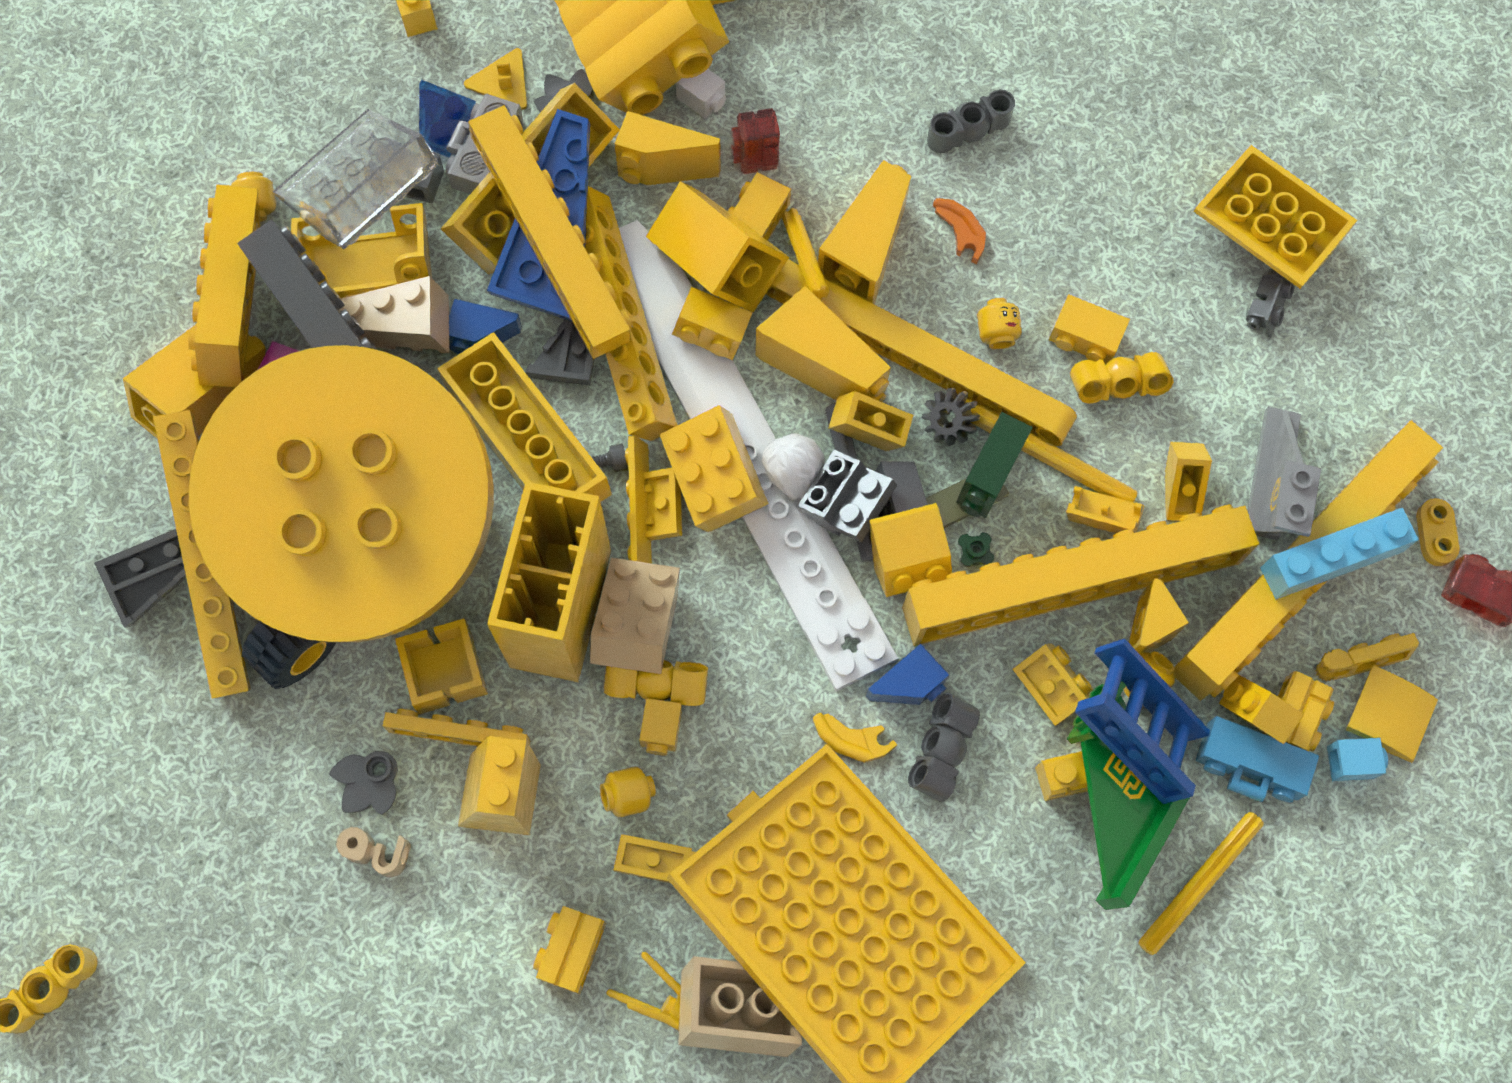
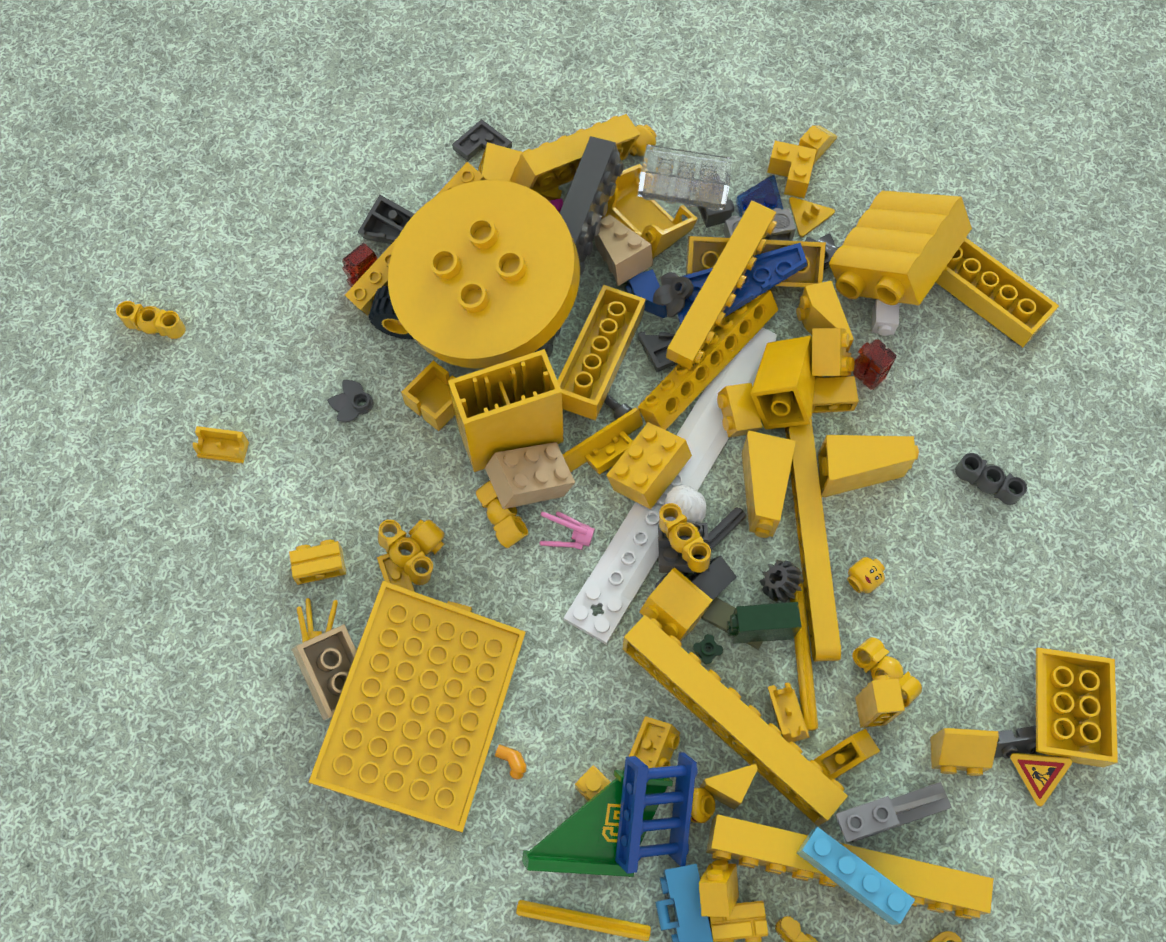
camera: 60 degrees right, 5 degrees down
tan leg [336,827,411,878] -> none
yellow plate [382,709,531,747] -> none
yellow slope [458,736,541,835] -> none
yellow brick [639,698,682,756] -> none
yellow axle [782,208,829,299] -> none
yellow piece [813,713,898,763] -> none
yellow brick [829,391,914,451] -> none
blue slope [866,644,949,705] -> none
dark grey piece [908,693,980,802] -> none
orange piece [933,198,986,265] -> none
yellow brick [1049,294,1130,364] -> none
none -> yellow hinge [193,426,249,464]
none -> clear red brick [342,243,377,287]
none -> yellow piece [378,519,433,585]
none -> dark grey plate [452,119,512,161]
none -> light orange arm [495,744,527,779]
none -> bright pink plant [539,511,595,550]
none -> dark grey plate [653,272,694,318]
none -> yellow piece [659,503,711,573]
none -> yellow brick [767,140,817,199]
none -> yellow brick [812,328,855,376]
none -> yellow brick [855,675,905,728]
none -> yellow slope [930,728,999,776]
none -> piece [1010,753,1072,806]

